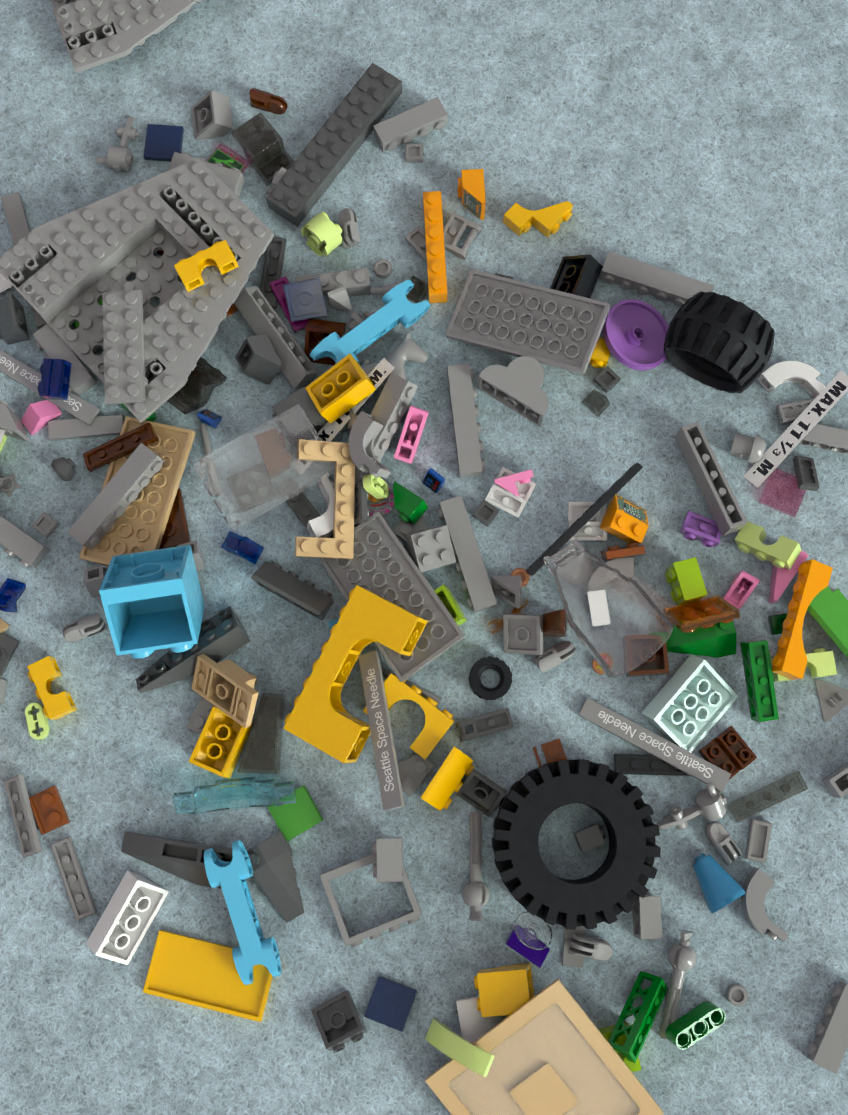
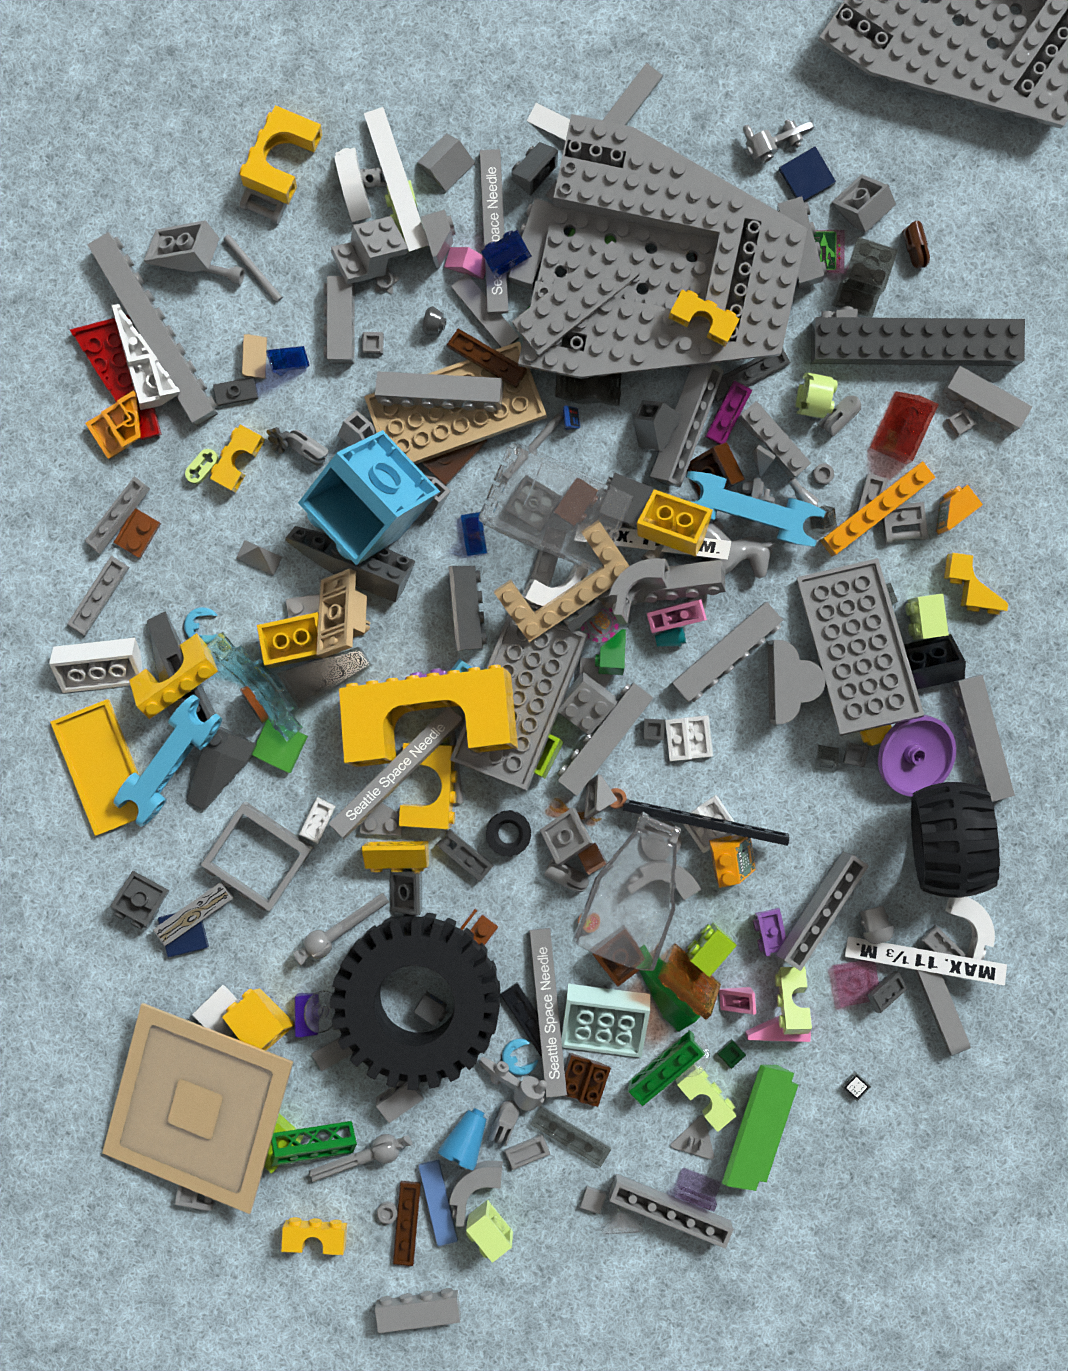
camera: 55 degrees right, 10 degrees up
dark blue tile [283,277,328,322] -> none
yellowish green beam [363,474,389,499] -> none
light grey brick [372,837,403,882] -> none
slope [422,468,445,493] -> none
yellowish green slope [425,1018,494,1077] -> none
bright pink slope [494,469,534,497] -> none
light grey arm [568,933,613,961] -> none
white sticker [587,590,610,626] -> none
dark orange plate [601,542,645,559] -> none
green beam [665,1001,726,1050] -> none
light orange arch [772,559,833,680] -> none
none -> yellow arch [129,633,218,719]
none -> light grey tile [153,882,234,946]
none -> medium azure head [184,607,219,644]
none -> light grey slope [236,540,282,575]
none -> dark orange tile [239,686,269,724]
none -> dark grey plant [267,427,289,454]
none -> yellow arch [281,1217,347,1255]
none -> white plate [299,797,336,844]
none -> reddish brown tile [393,1181,421,1266]
none -> medium blue tile [419,1160,458,1246]
none -> yellowish green brick [466,1200,513,1263]
none -> medium azure head [502,1039,538,1076]
none -> light grey tile [580,1186,606,1214]
none -> teal cone [655,627,686,647]
none -> clear red slope [870,391,939,465]
none -> yellowish green brick [905,594,949,640]

